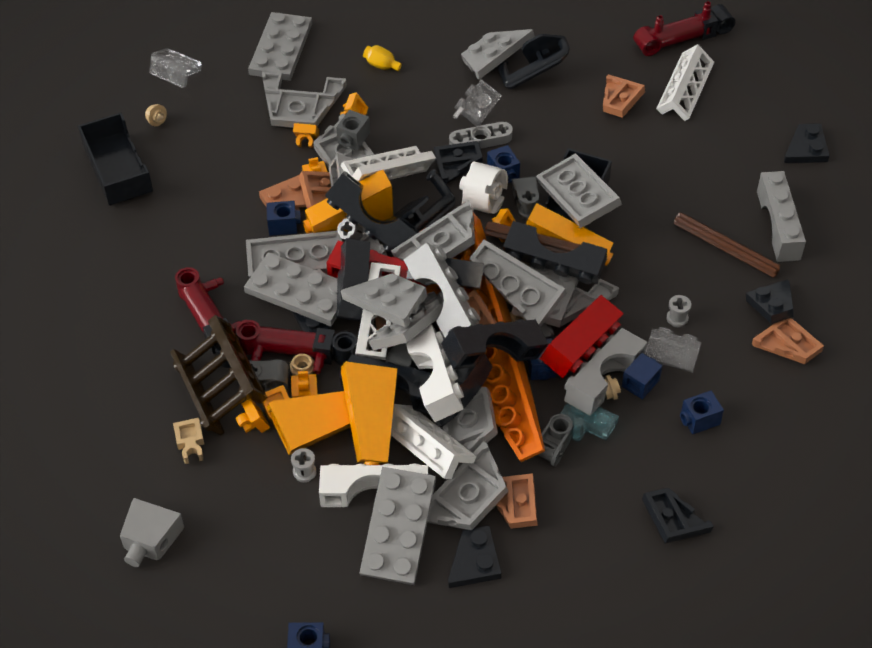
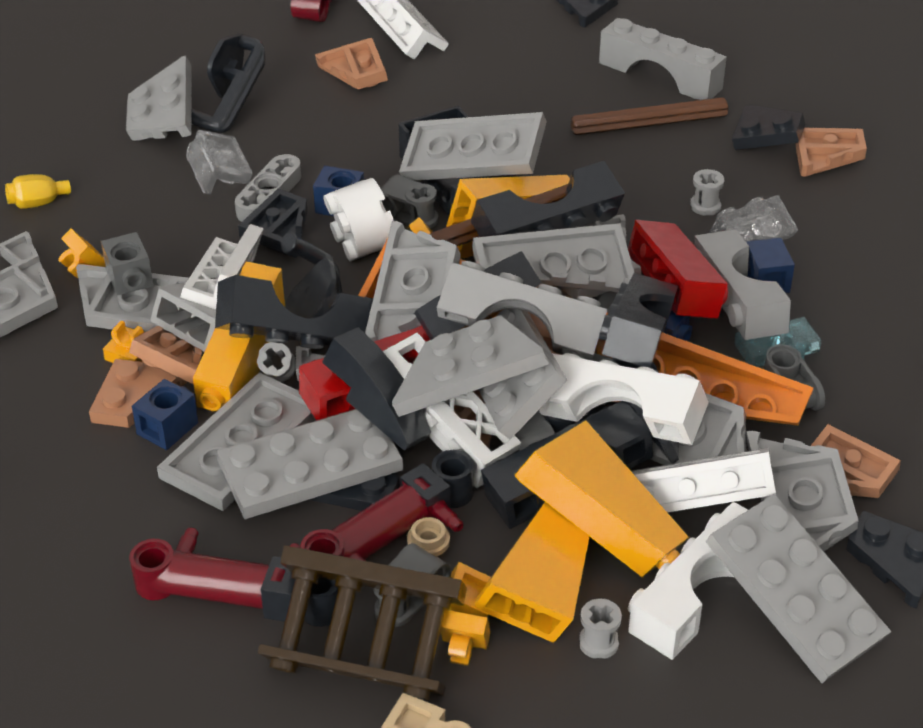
camera: 50 degrees left, 10 degrees down
light orange tile [291,371,318,398] -> none
light orange tile [293,123,319,148] -> none
dark blue brick [680,390,724,434] -> none

